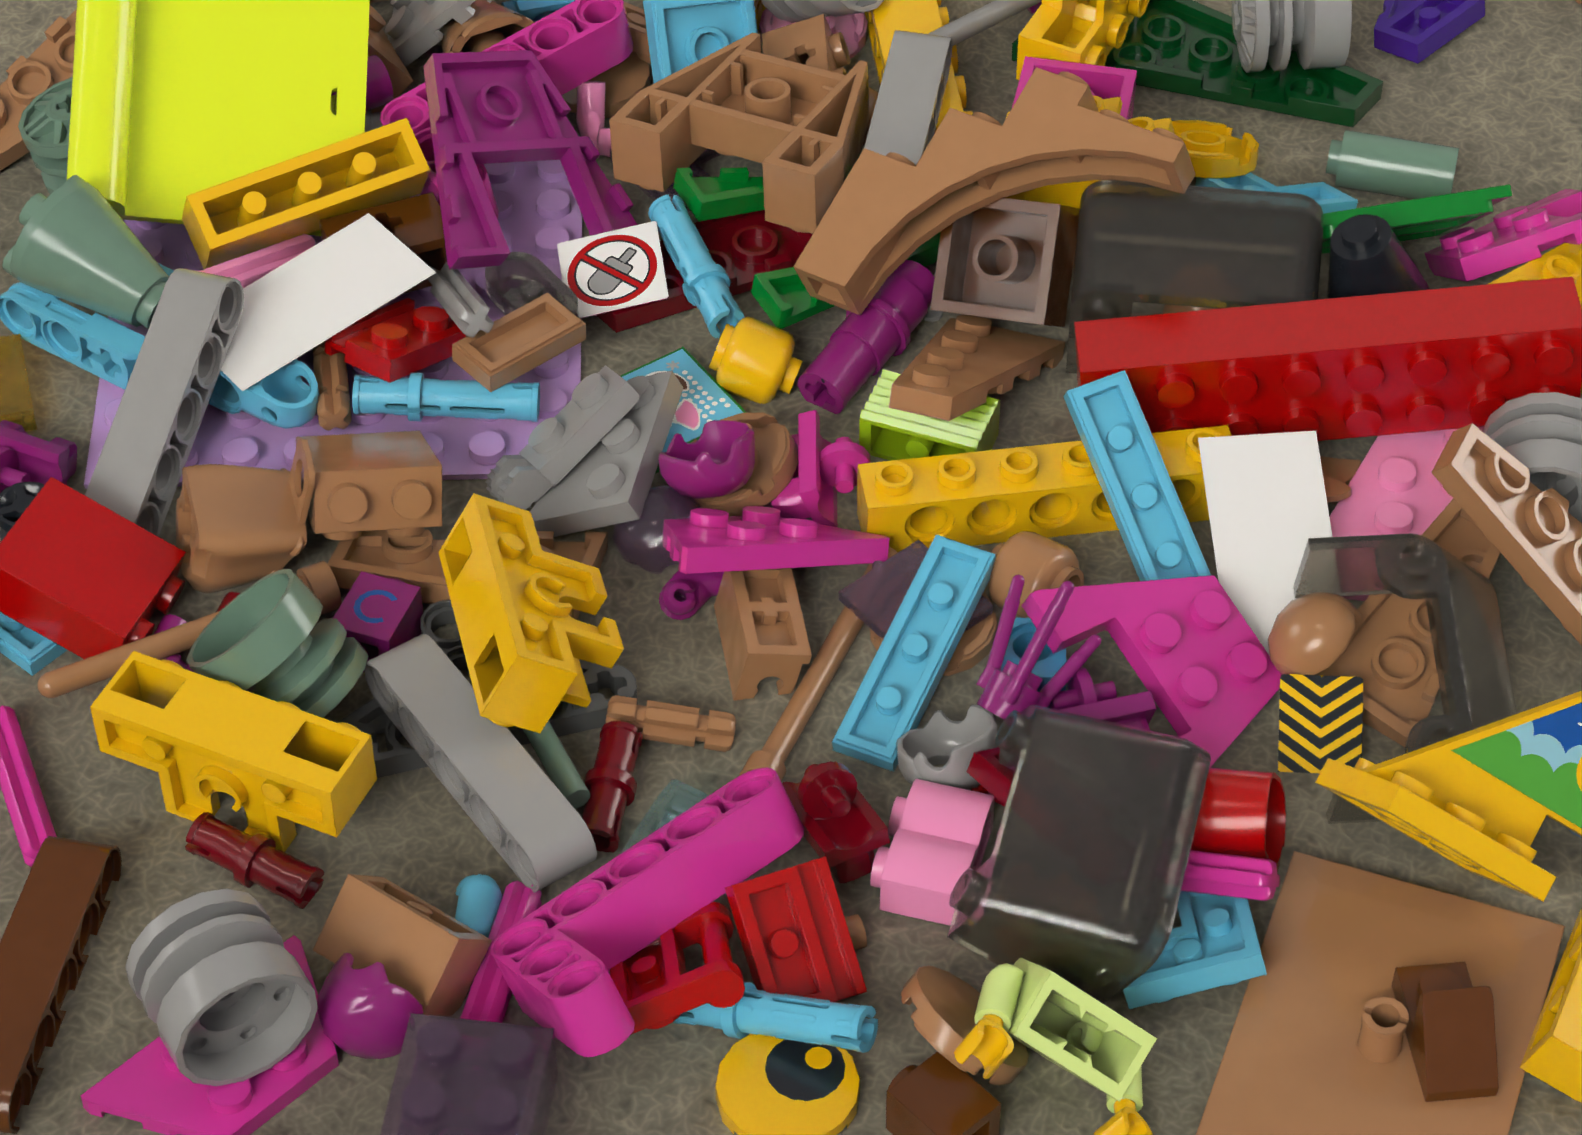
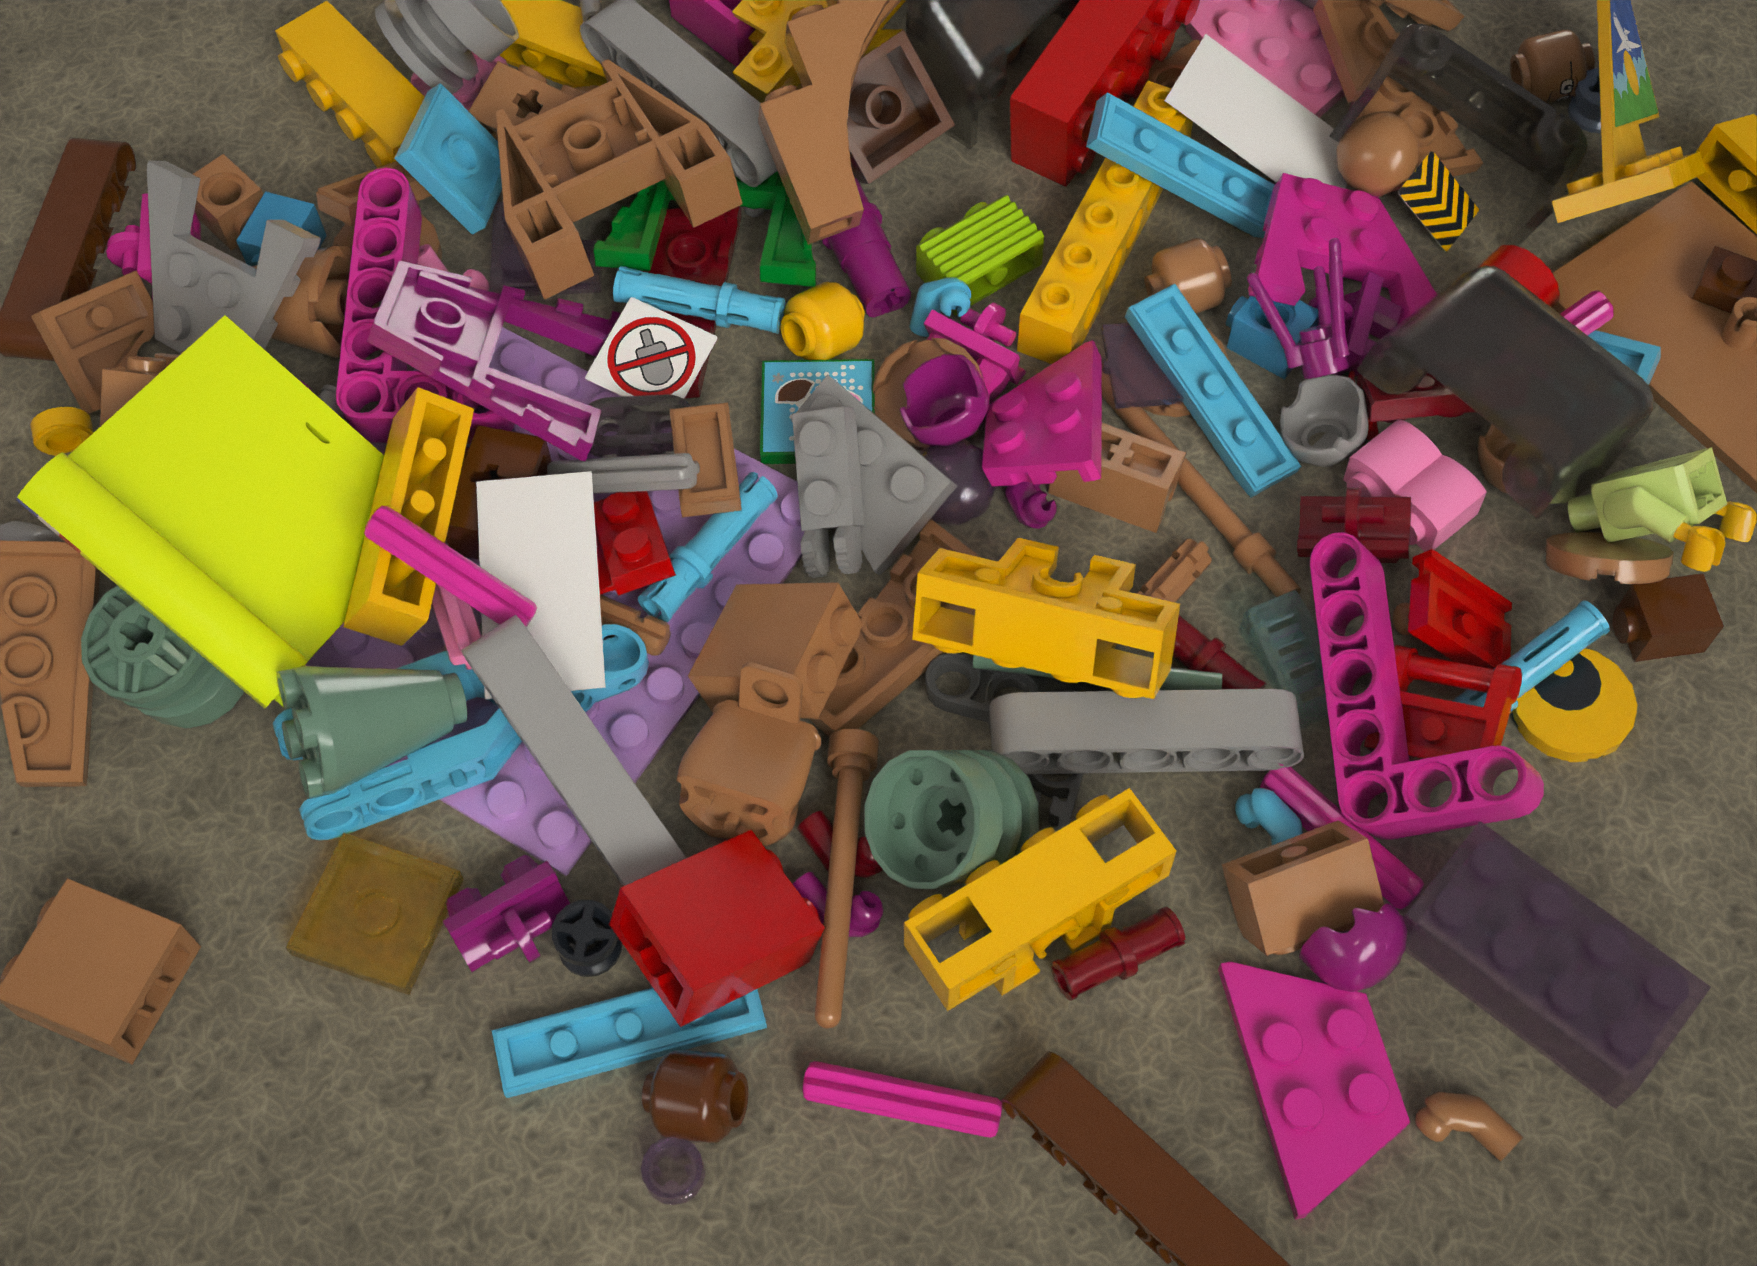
camera: 55 degrees left, 15 degrees up
light grey wheel [125,888,318,1086] -> none
magenta brick [333,571,423,673] -> none
medium nougat wing [889,314,1065,421] -> none
none -> dark pink axle [364,506,537,627]
none -> medium azure arm [909,277,971,337]

